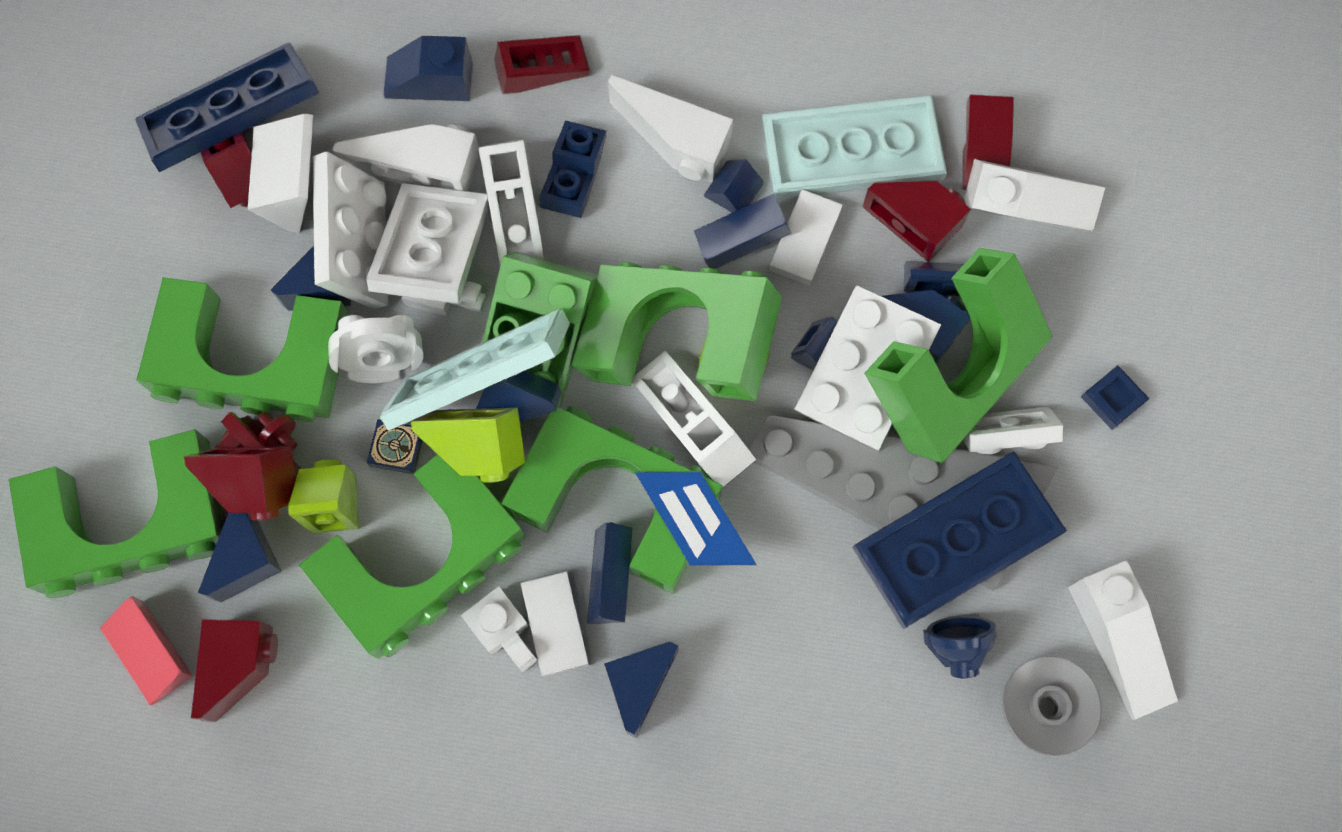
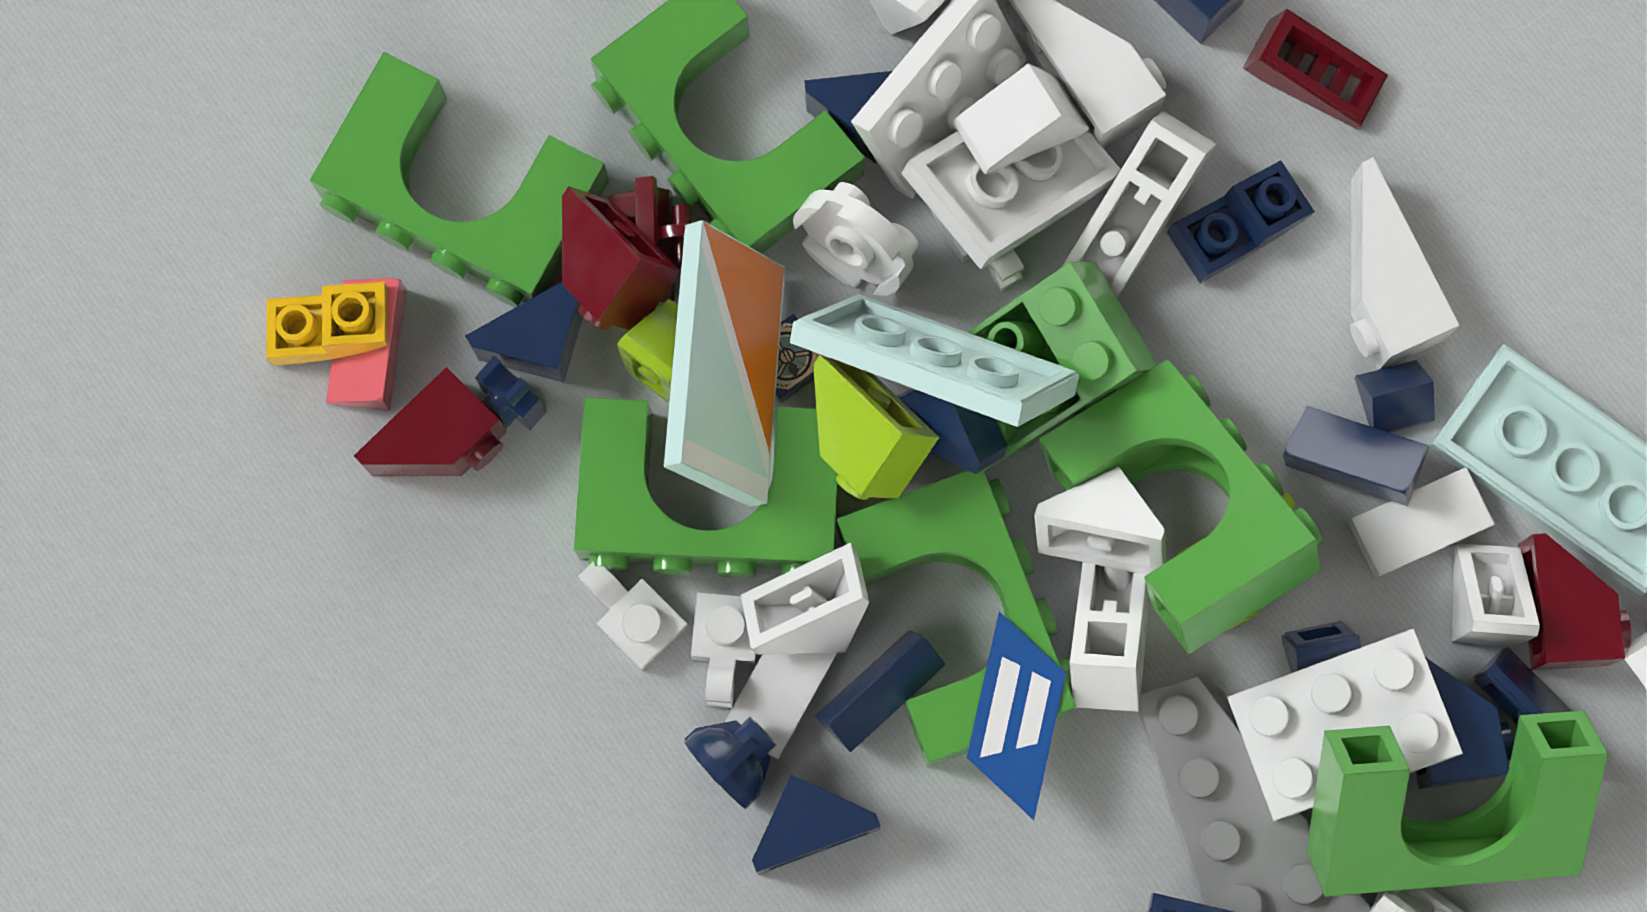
camera: 45 degrees right, 5 degrees up
none -> yellow slope [266,281,388,366]
none -> dark blue plate [475,356,546,430]
none -> white plate [577,562,688,671]
none -> tile [664,220,785,507]
none -> dark blue piece [684,716,776,809]
none -> white slope [741,543,869,654]
none -> white slope [953,63,1089,174]
none -> white slope [1034,466,1166,575]
none -> white slope [1451,543,1540,647]

